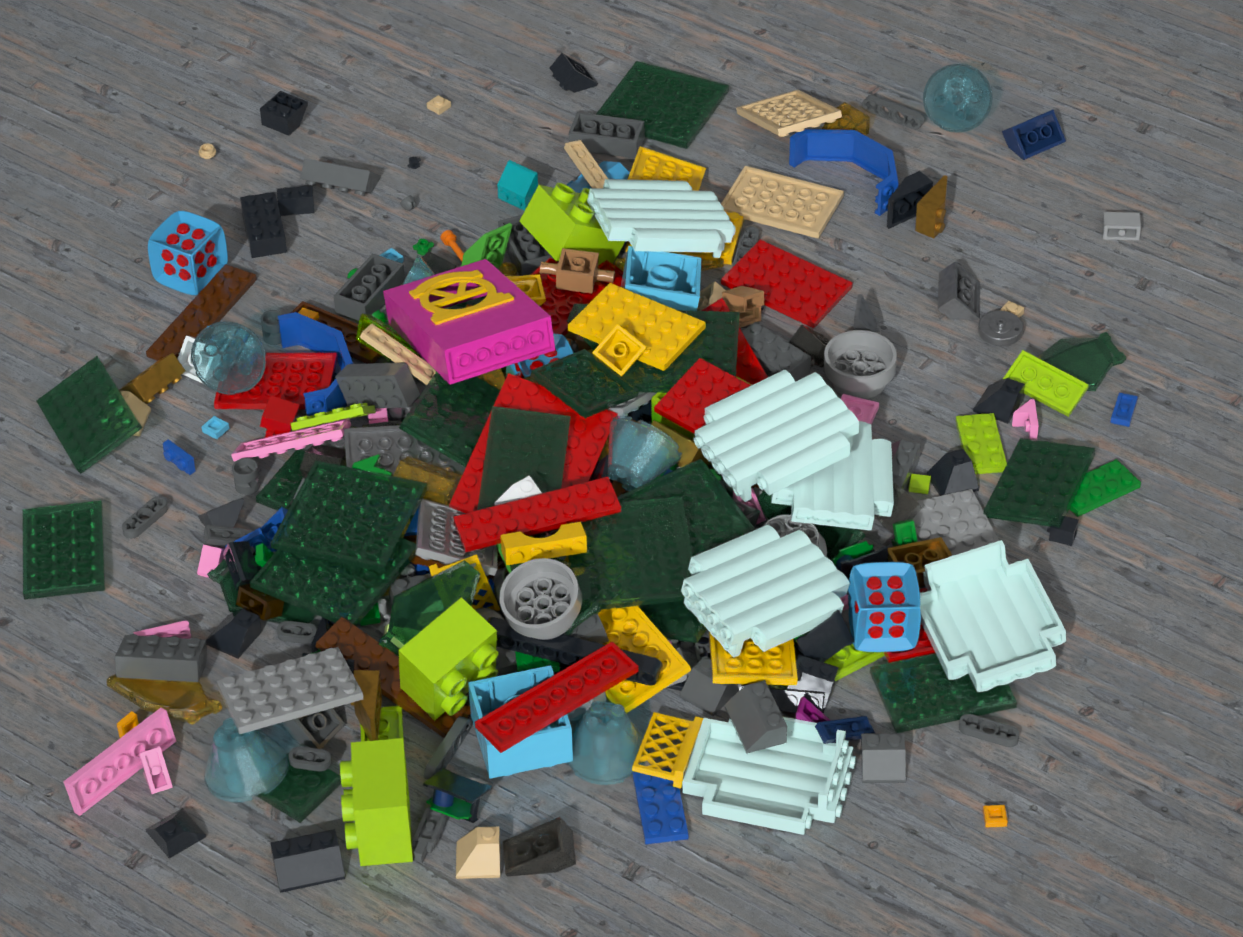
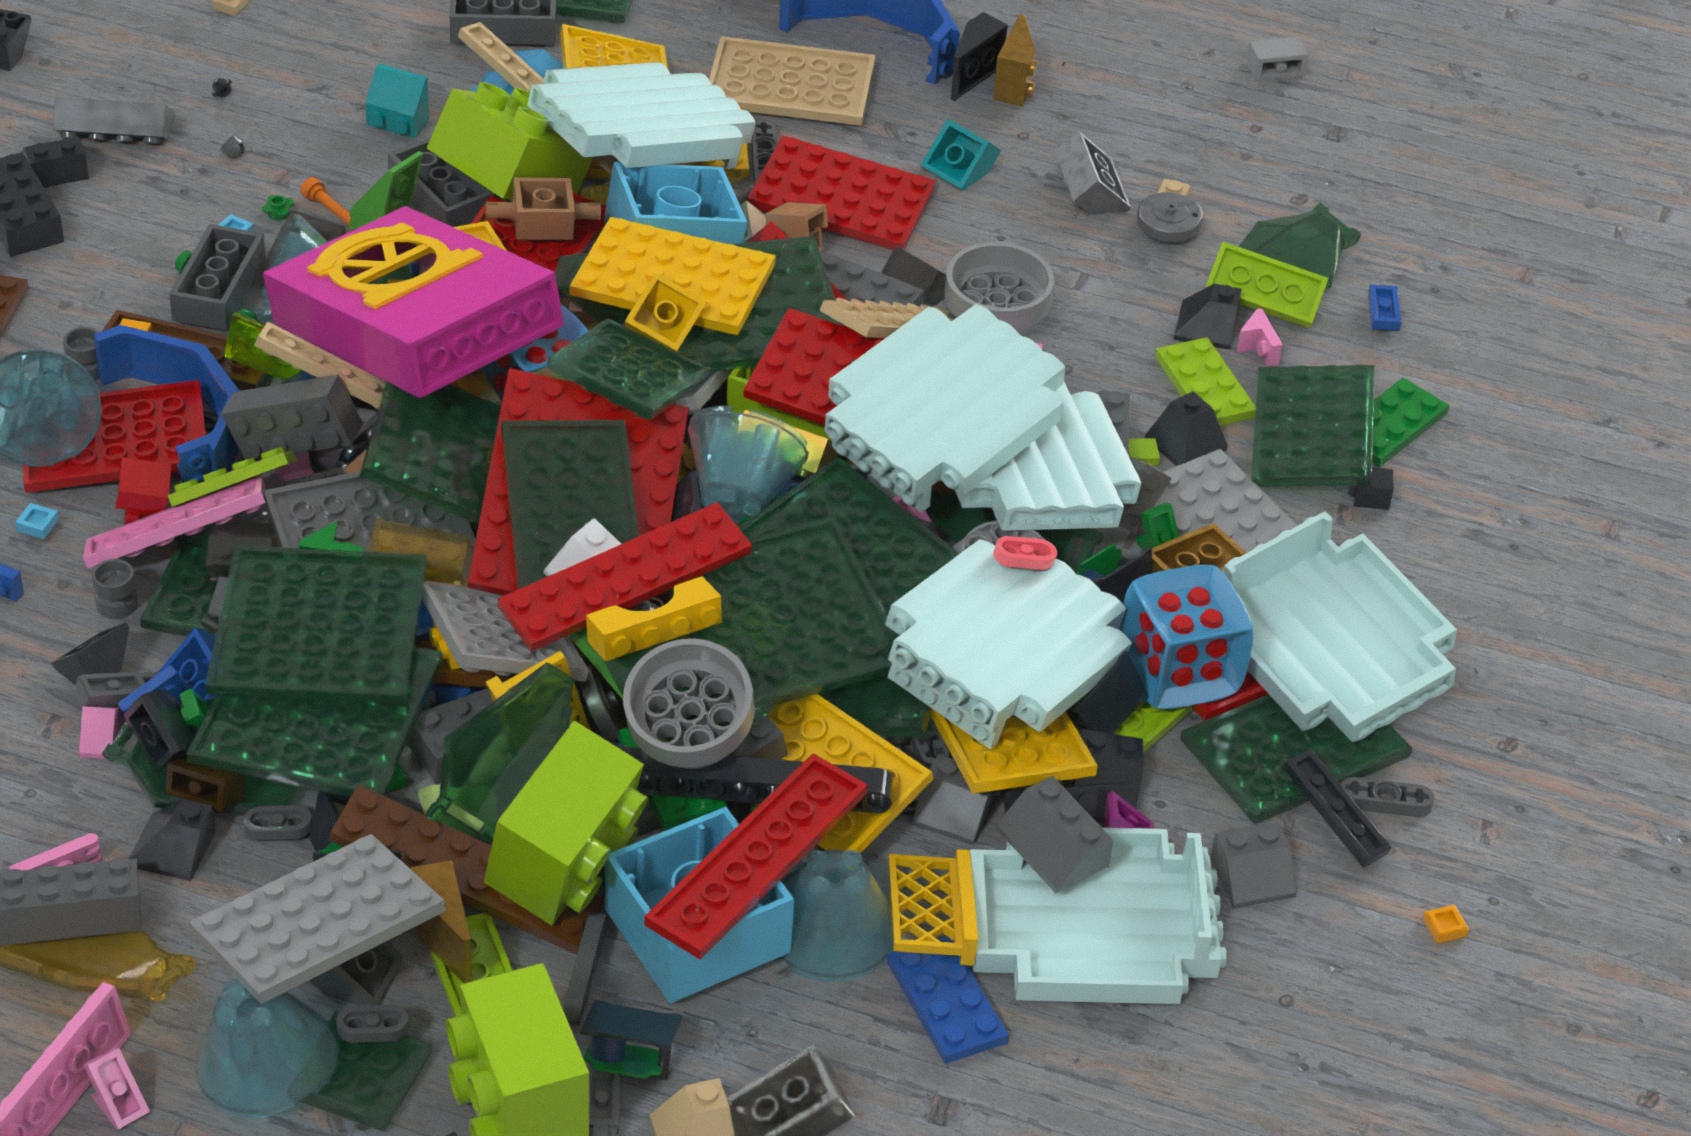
camera: 20 degrees left, 0 degrees up
light orange tile [117,711,139,738] -> none
dark blue tile [815,716,875,744] -> none
flat silver slope [854,294,881,335] -> none
none -> tan plate [819,298,955,338]
none -> teal slope [920,118,1001,190]
none -> coral plate [993,536,1057,570]
none -> black plate [1283,748,1392,868]

